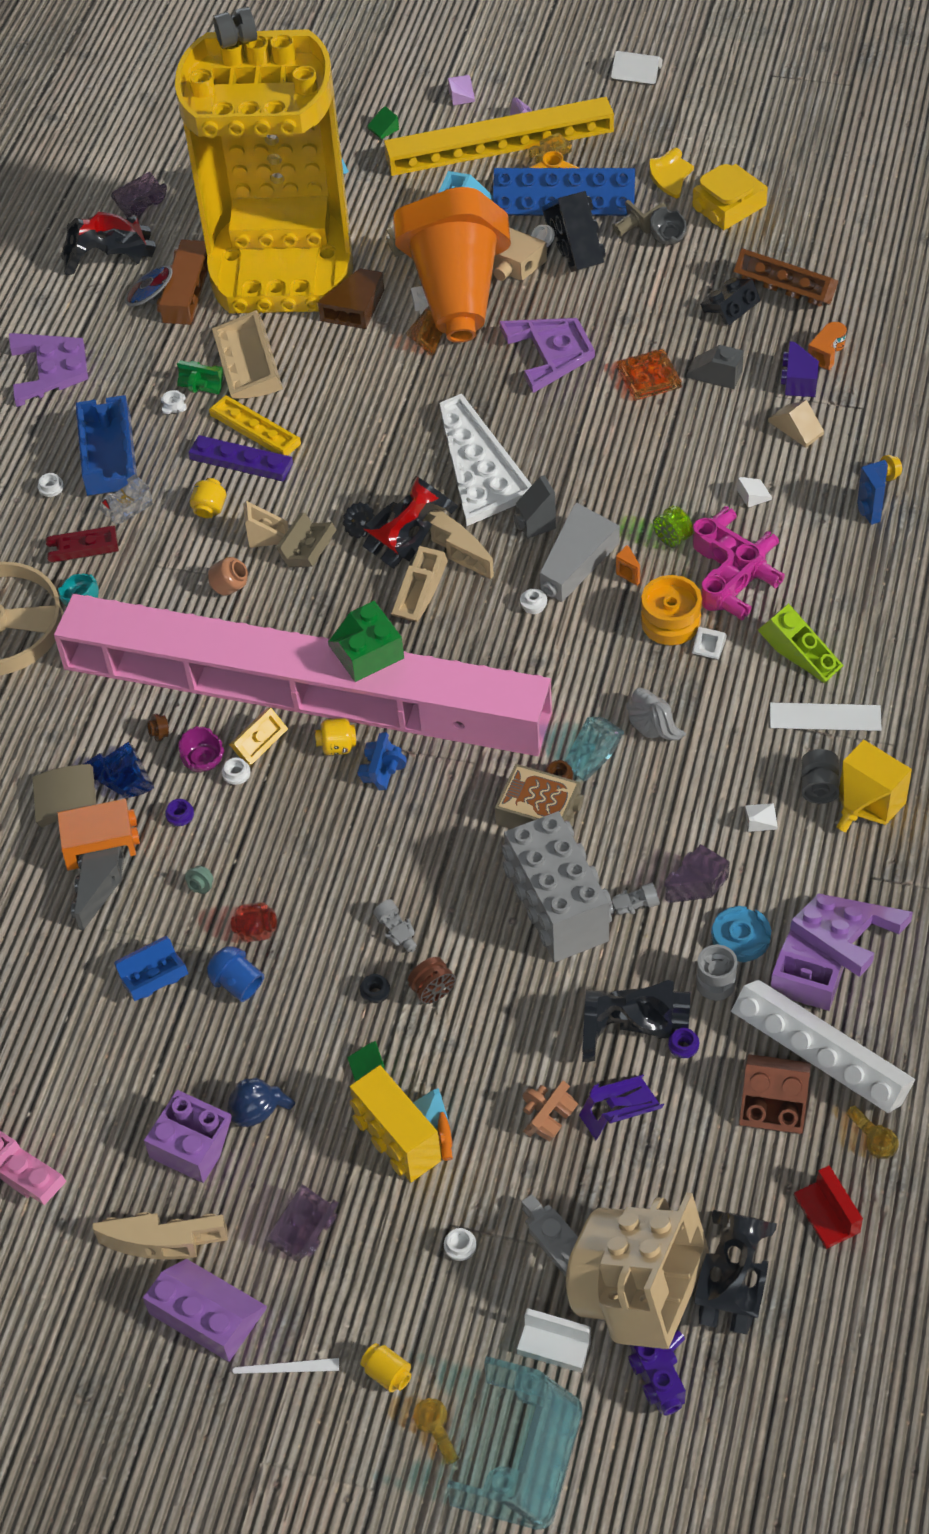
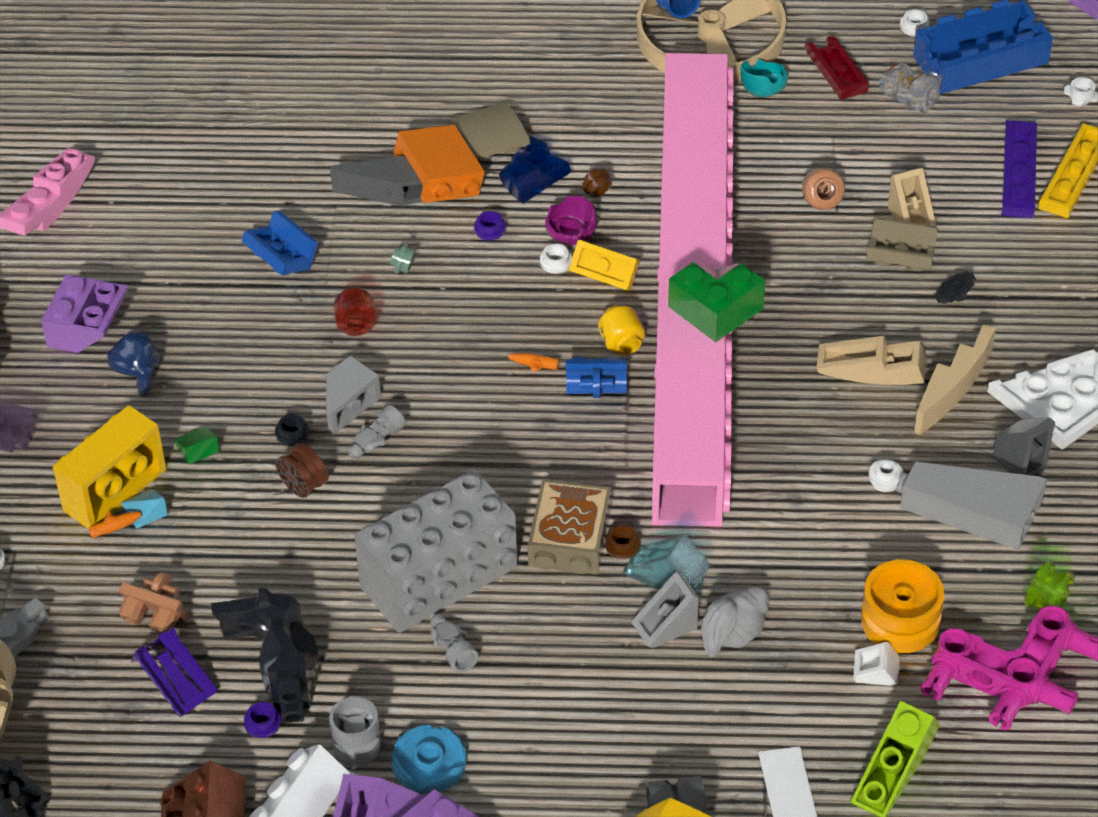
camera: 75 degrees right, 5 degrees down
yellow head [189,478,227,519] -> none
blue piece [207,946,265,1002] -> none
black hips [363,476,458,569] -> none
orange slope [616,545,640,586] -> none
clear purple slope [664,844,730,903] -> none
white slope [745,803,778,832] -> none
none -> light grey slope [326,356,381,436]
none -> orange helmet [508,353,560,372]
none -> light grey slope [631,571,699,648]

